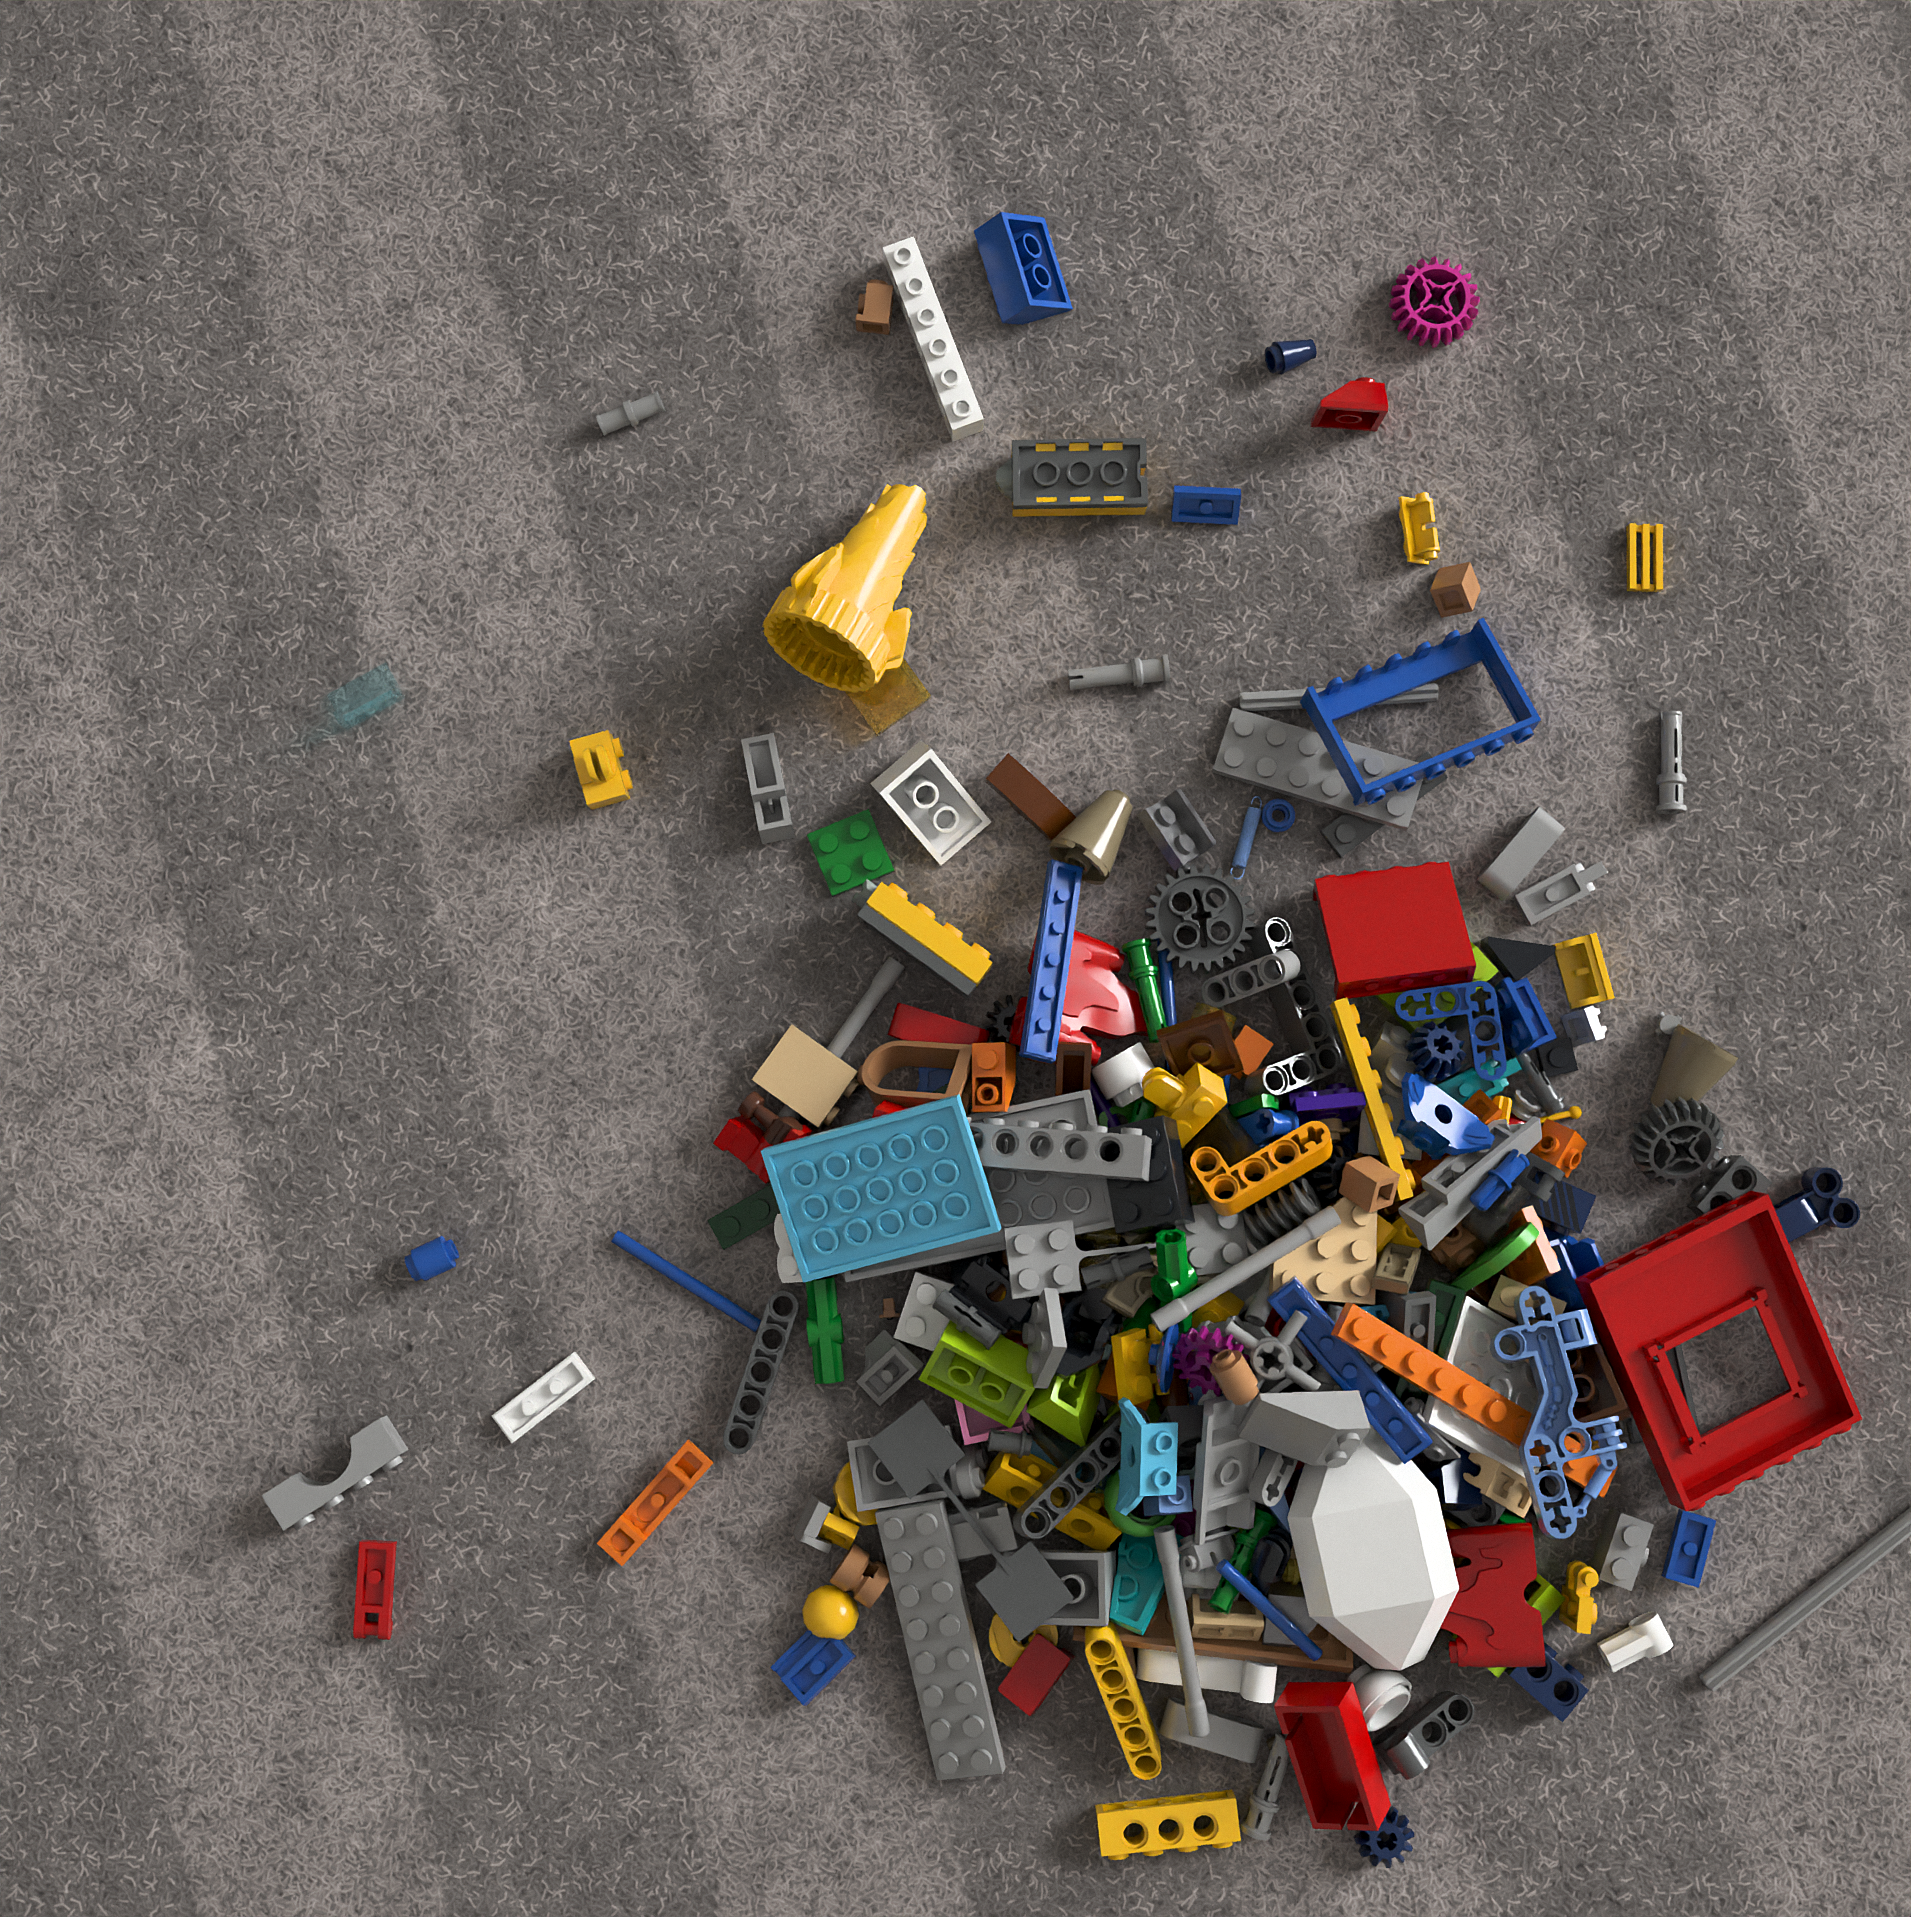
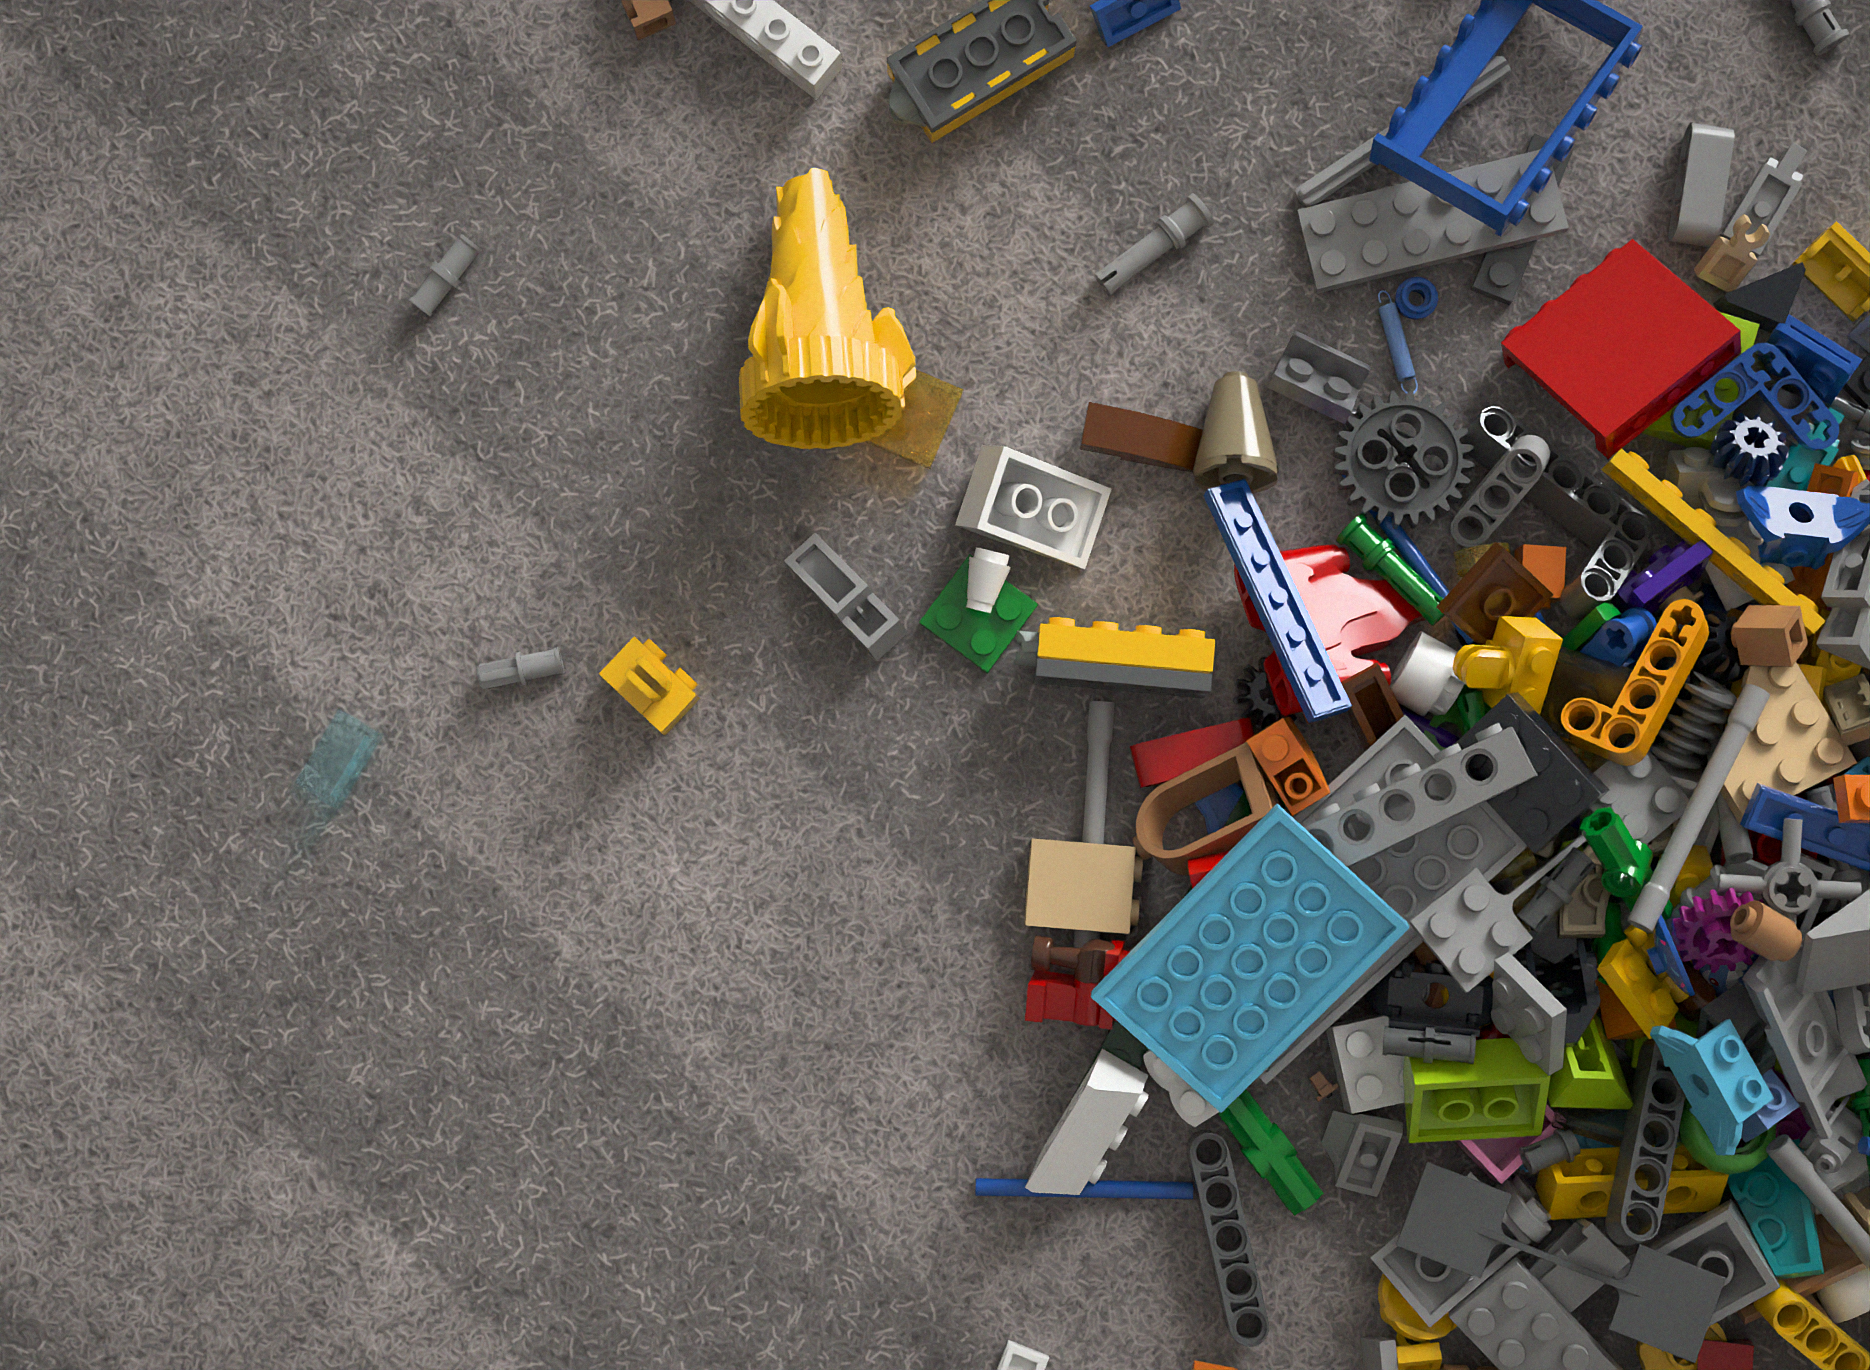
camera: 30 degrees left, 0 degrees up
blue brick [404,1236,459,1281] -> none
none -> light grey axle [477,647,565,689]
none -> white cone [966,547,1011,613]
none -> white slope [1025,1048,1149,1195]
none -> tan plate [1694,214,1770,292]

